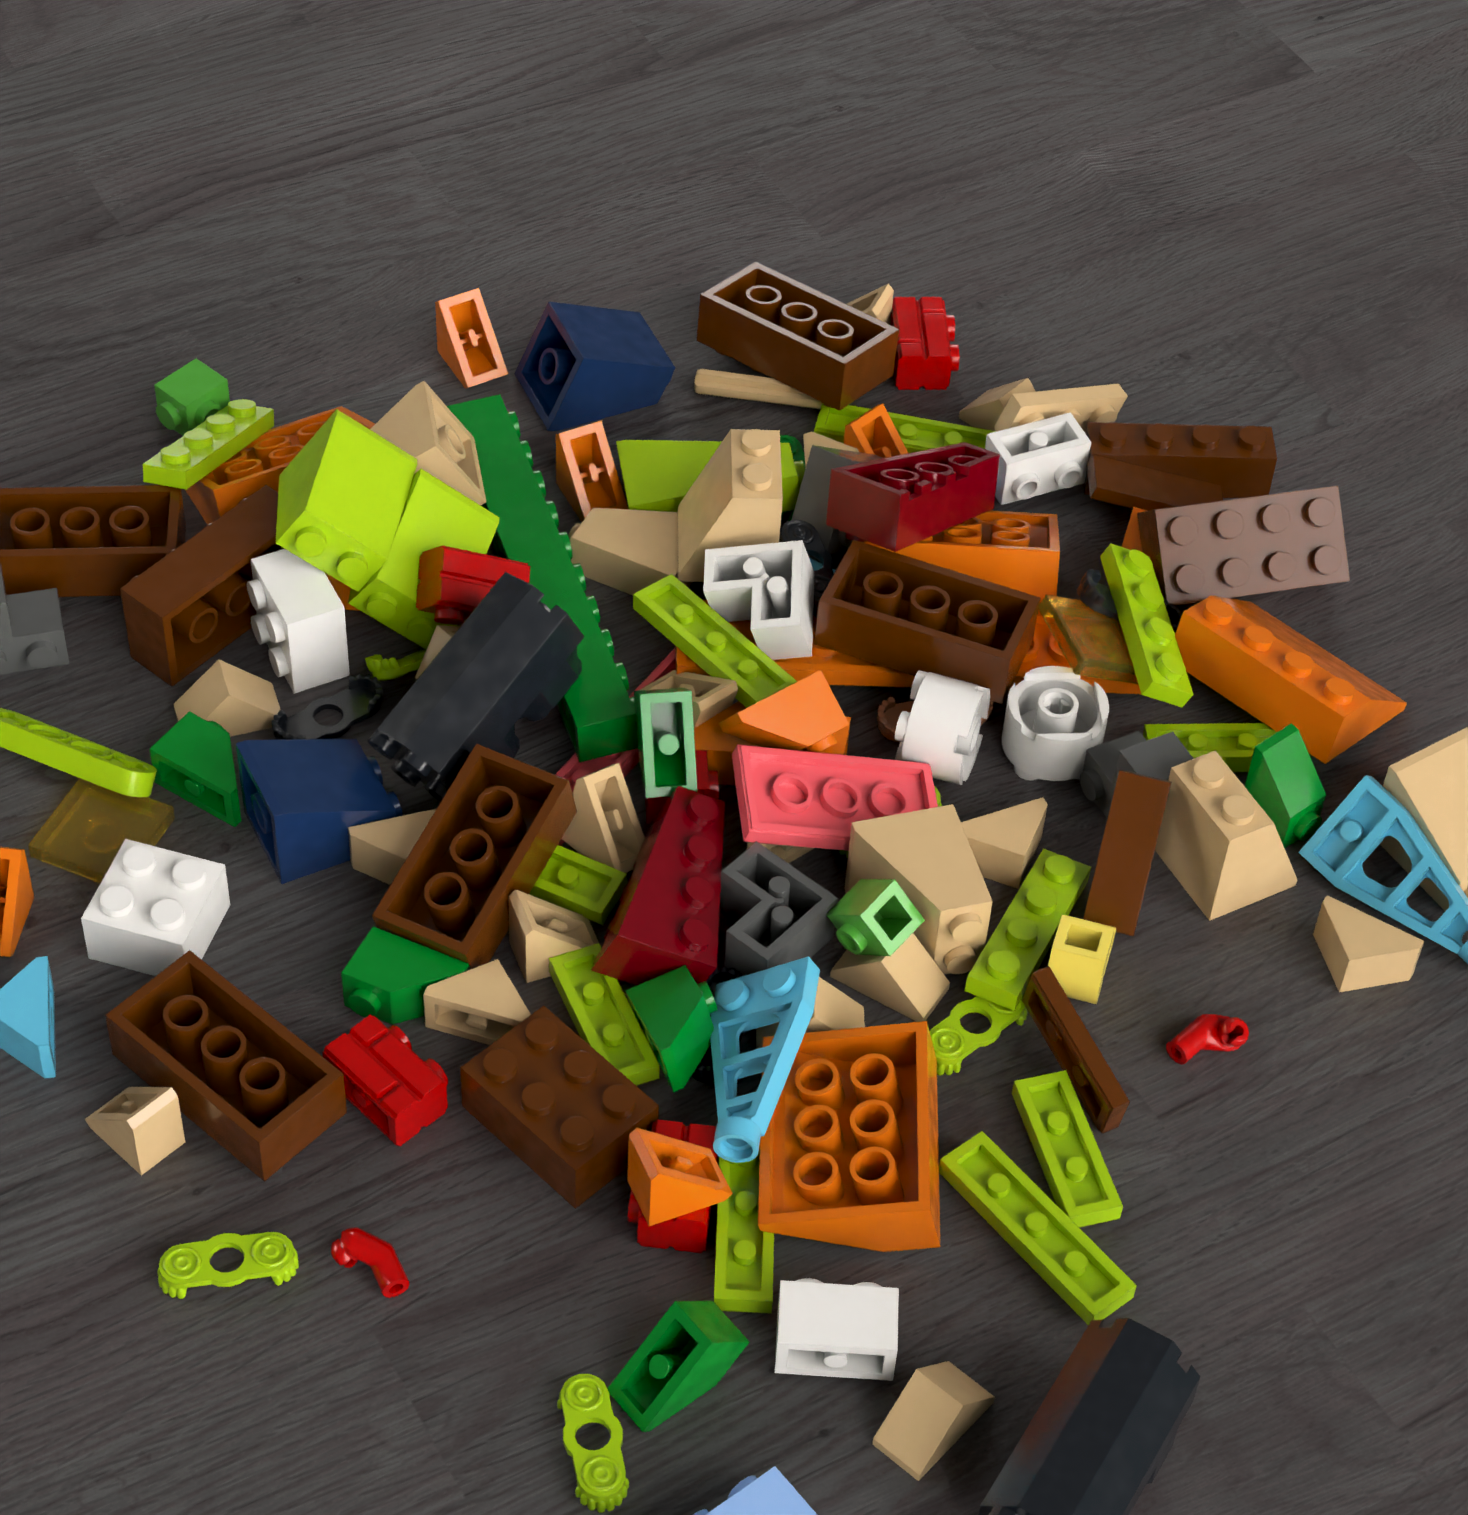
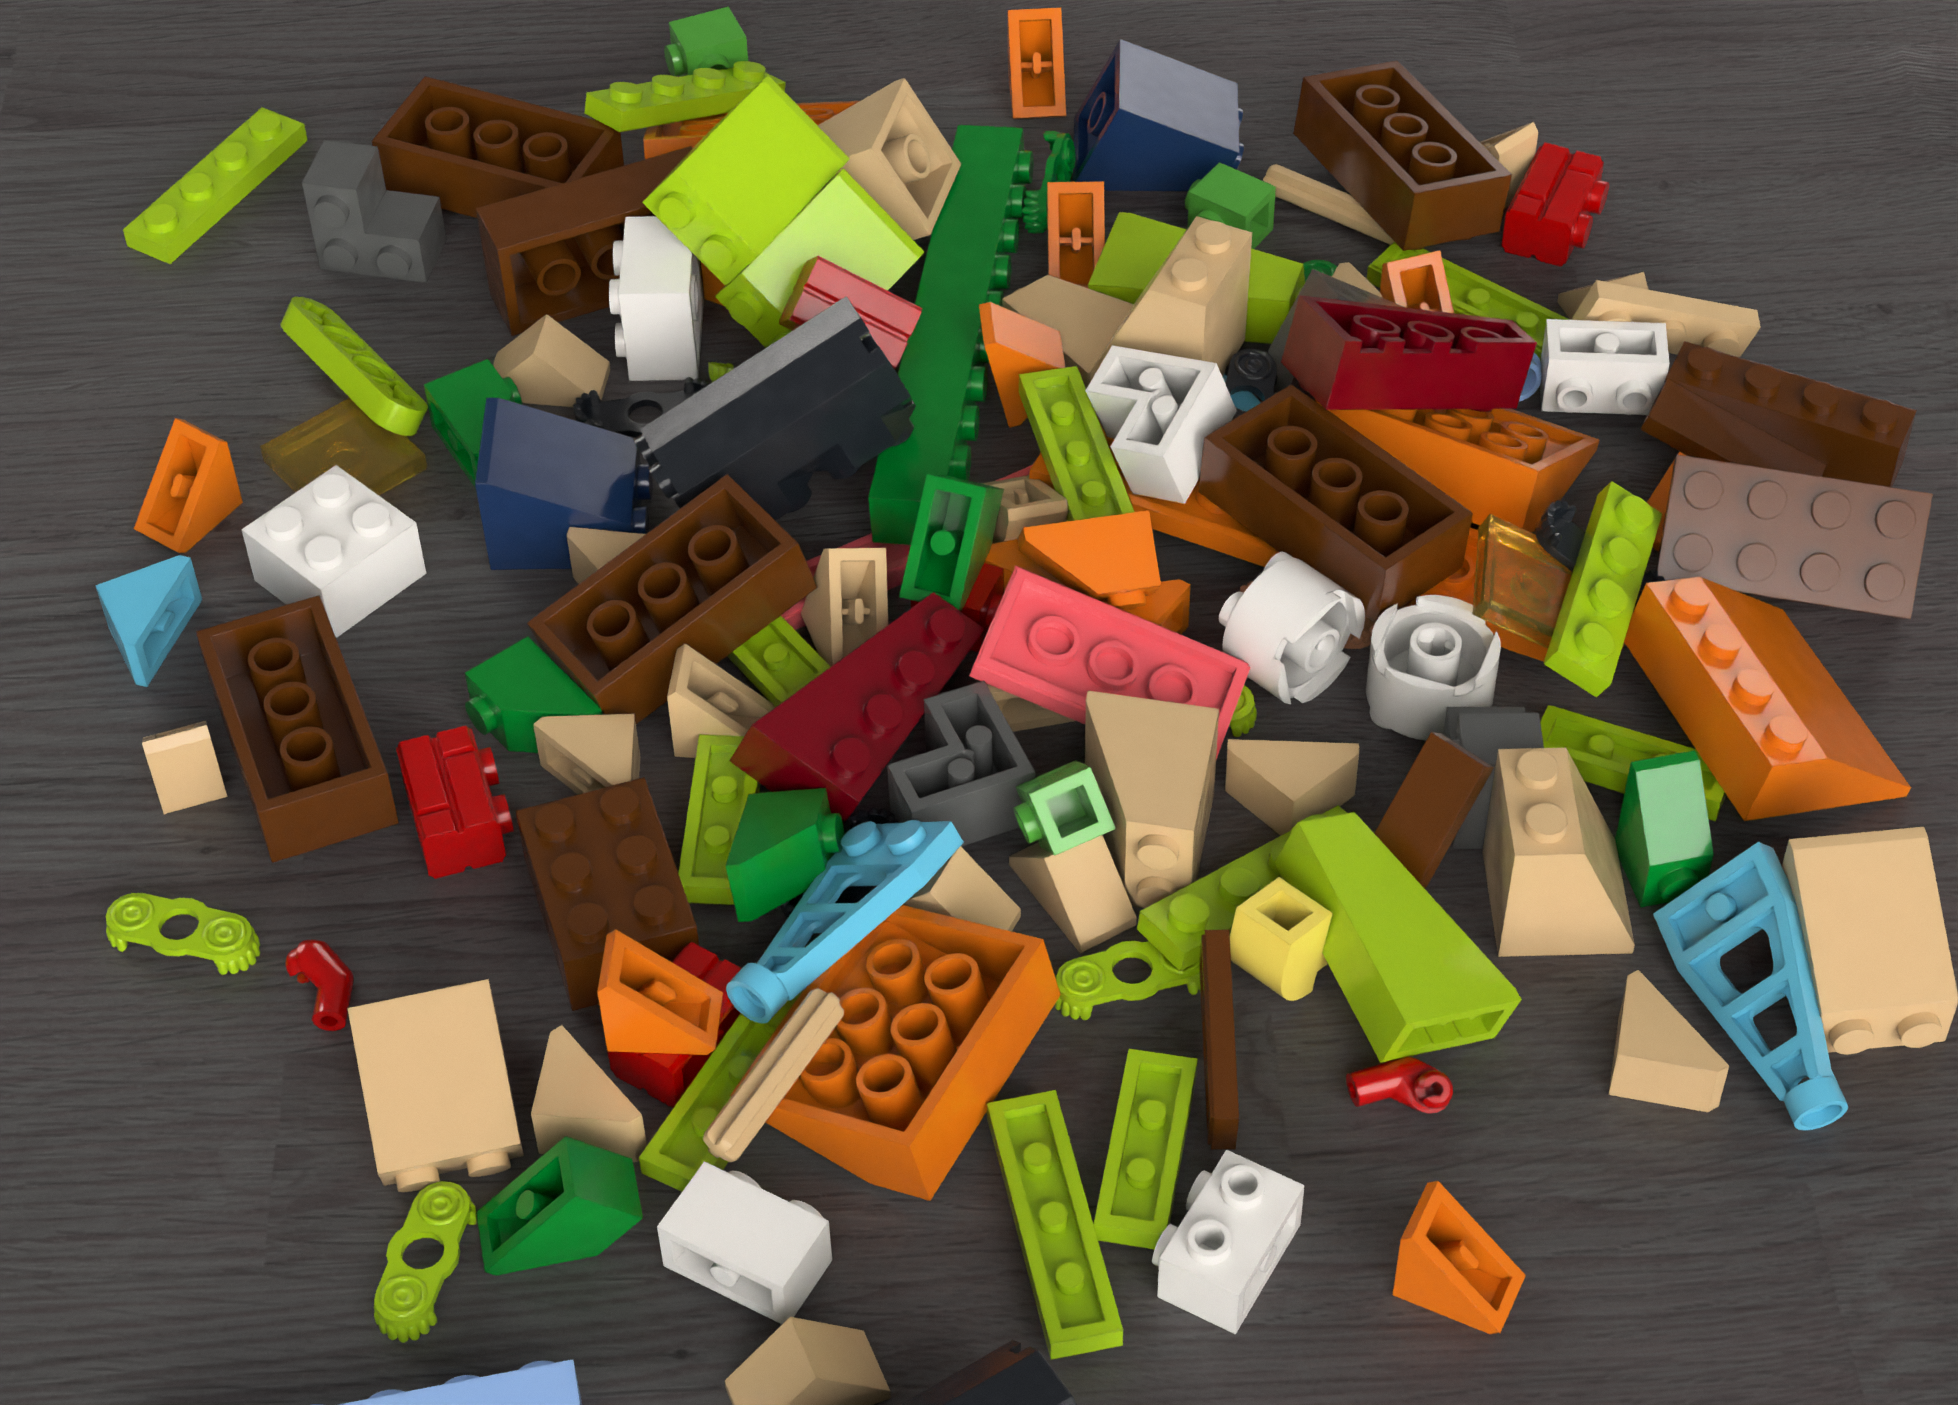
camera: 30 degrees right, 0 degrees up
none -> tan slope [347,979,524,1192]
none -> tan slope [531,1025,647,1162]
none -> tan axle [703,988,844,1163]
none -> orange slope [979,302,1065,428]
none -> green piece [1022,131,1076,234]
none -> white brick [1152,1150,1304,1334]
none -> bright green brick [1185,162,1276,249]
none -> lime slope [1274,812,1522,1063]
none -> orange slope [1392,1181,1526,1334]

